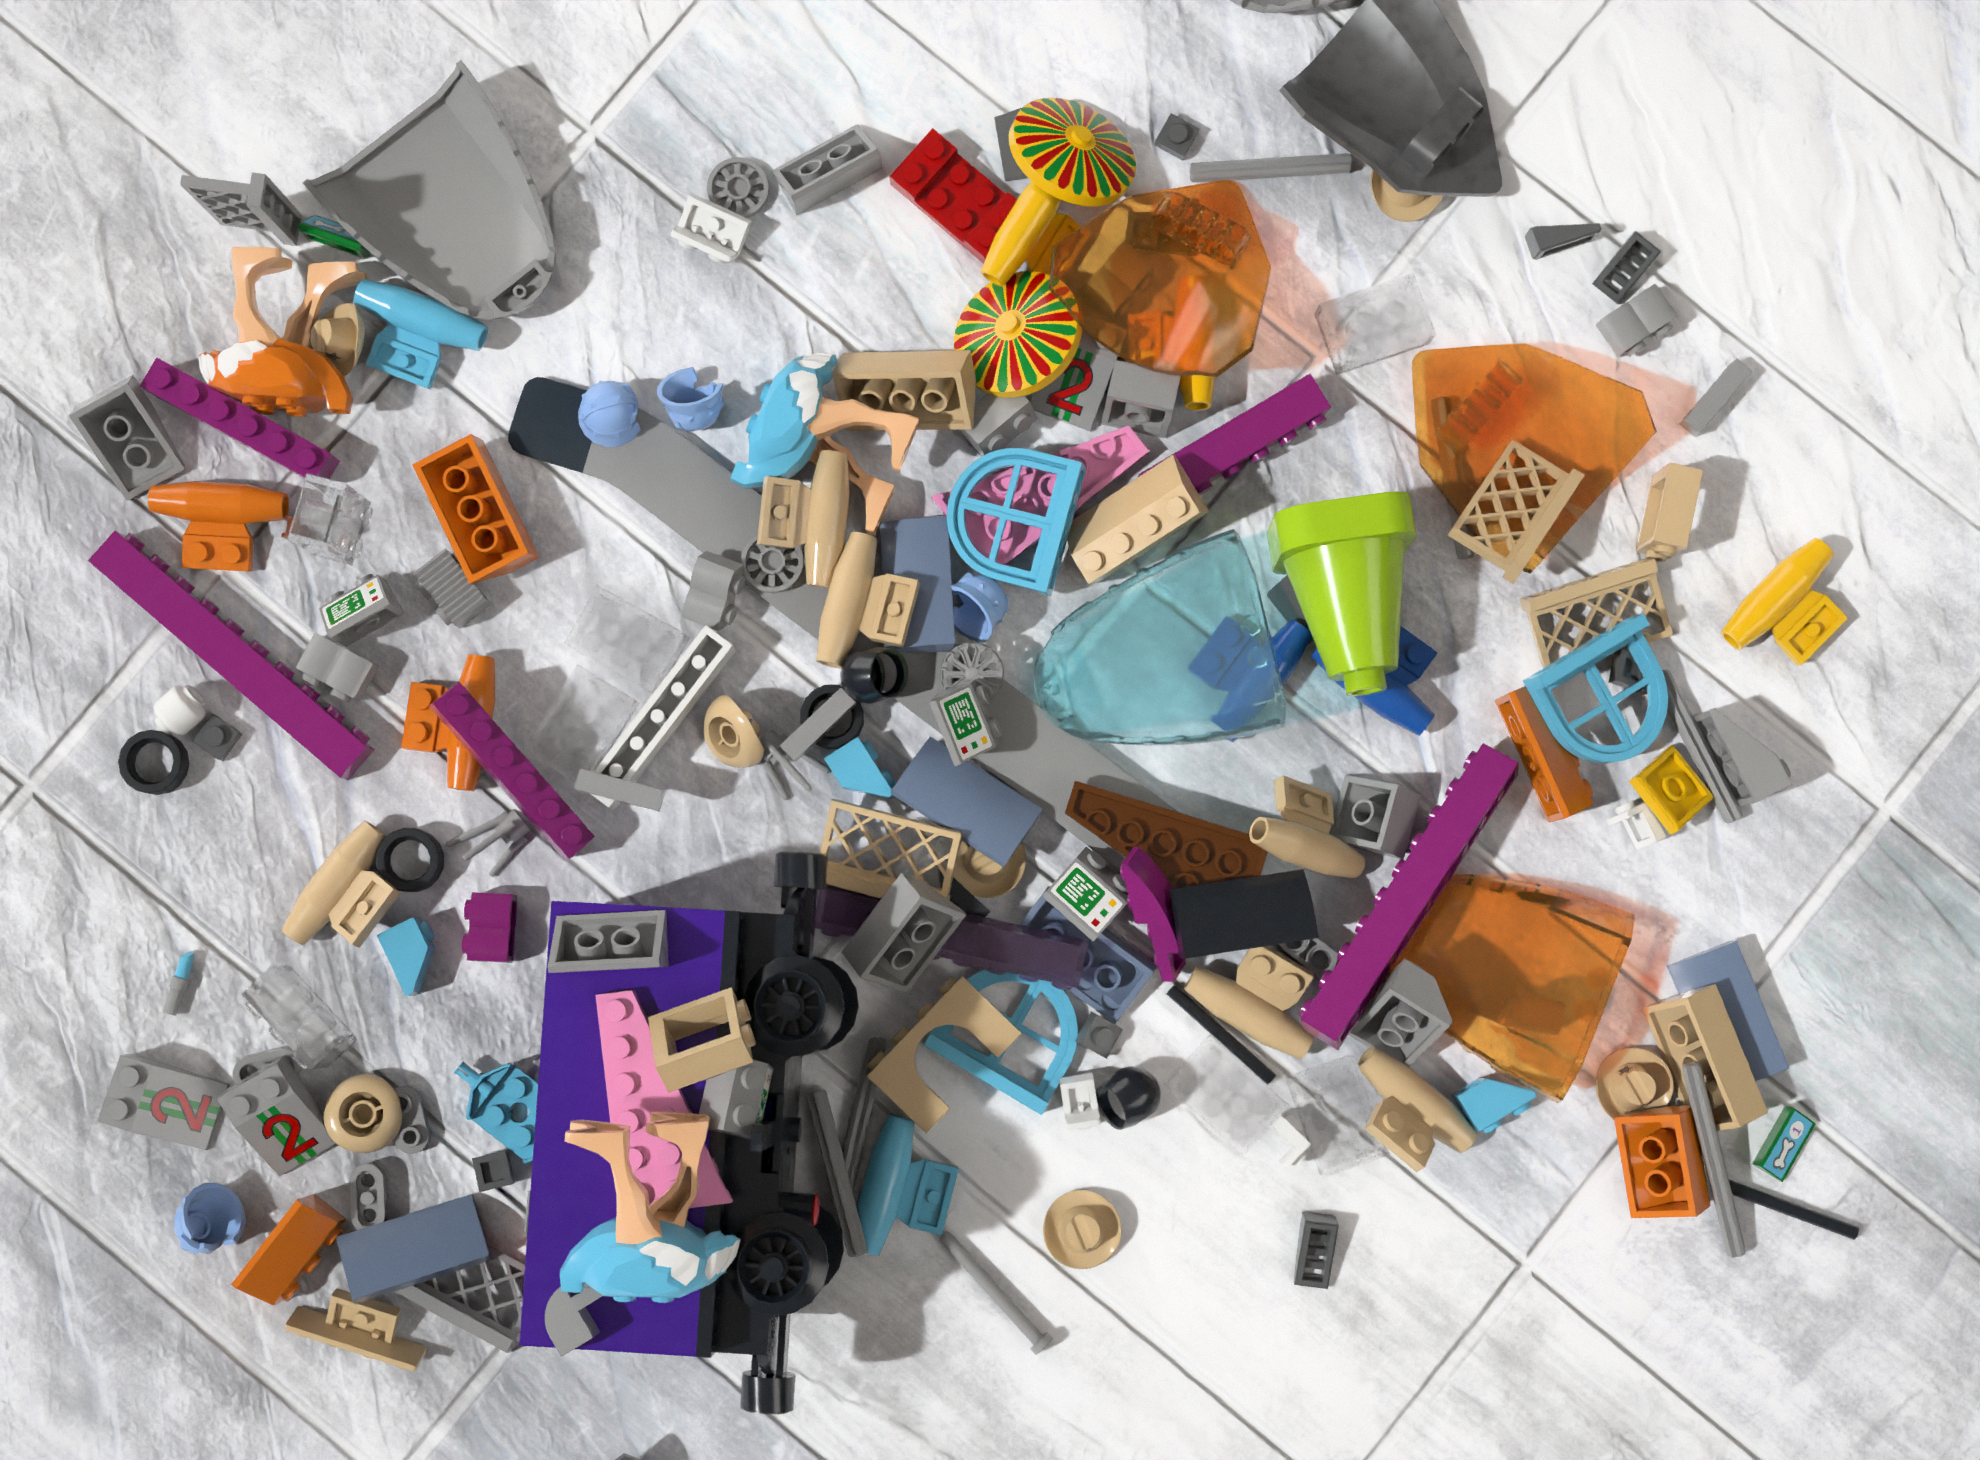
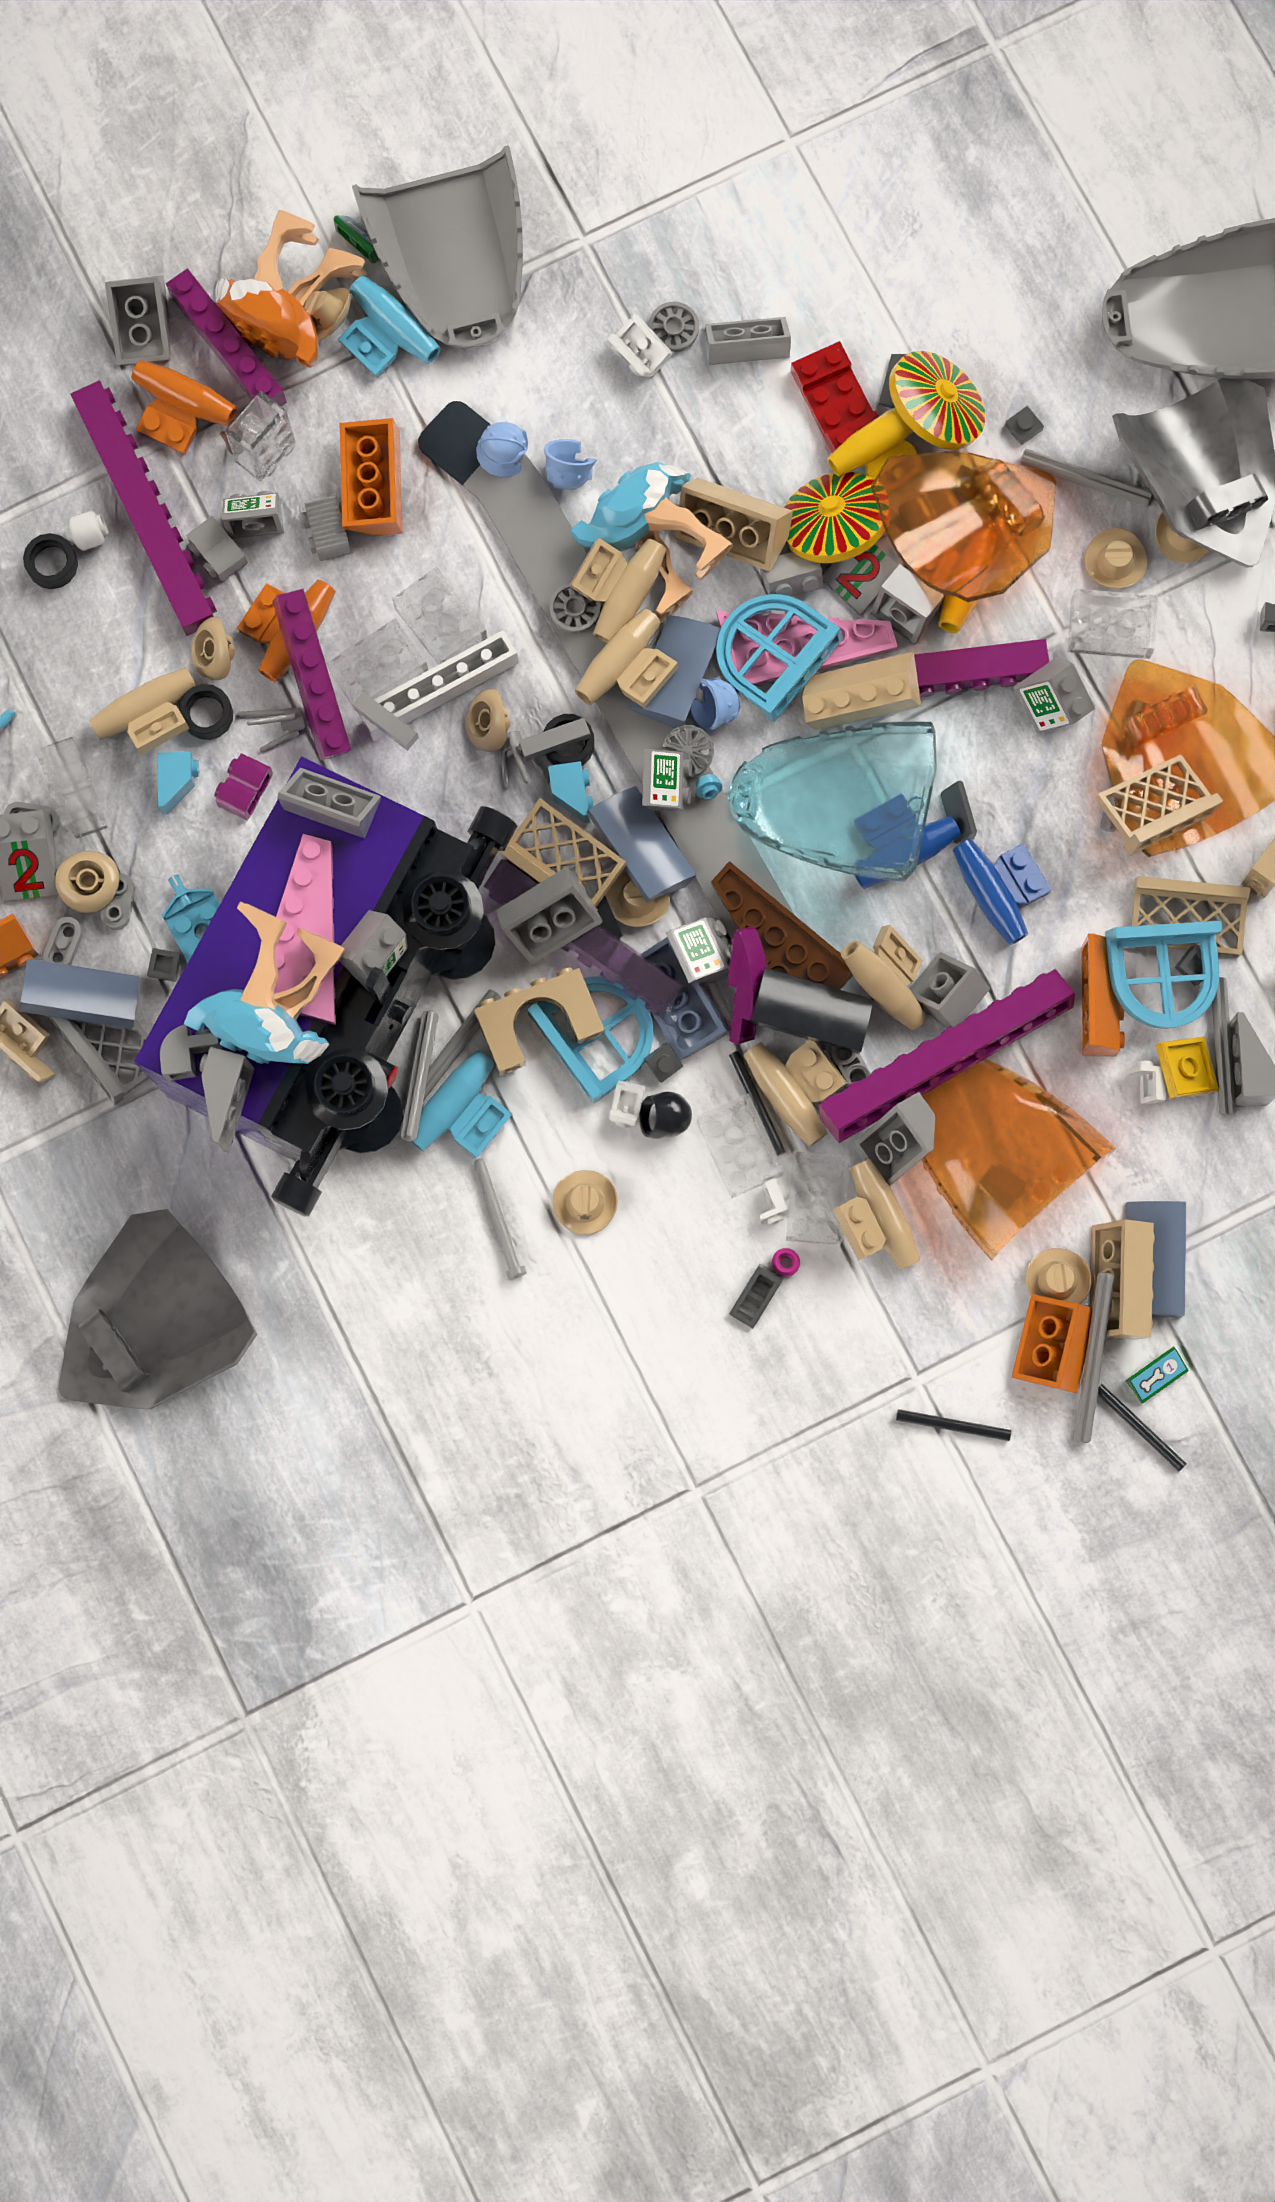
camera: 30 degrees right, 5 degrees down
light grey fence [180,172,302,246] -> none
dark grey plate [192,714,242,761] -> none
tan window [648,987,756,1093] -> none
light grey brick [682,551,746,632] -> none
black helmet [840,647,908,704] -> none
lime cone [1266,492,1417,696] -> none
medium azure slope [1452,1077,1537,1133] -> none
none -> tan hat [191,616,235,680]
none -> light grey slope [200,1047,255,1153]
none -> medium azure plate [695,774,723,799]
none -> dark pink plate [772,1248,800,1277]
none -> black bar [896,1409,1011,1441]
none -> light grey slope [1013,657,1096,733]
none -> tan hat [1085,528,1147,589]

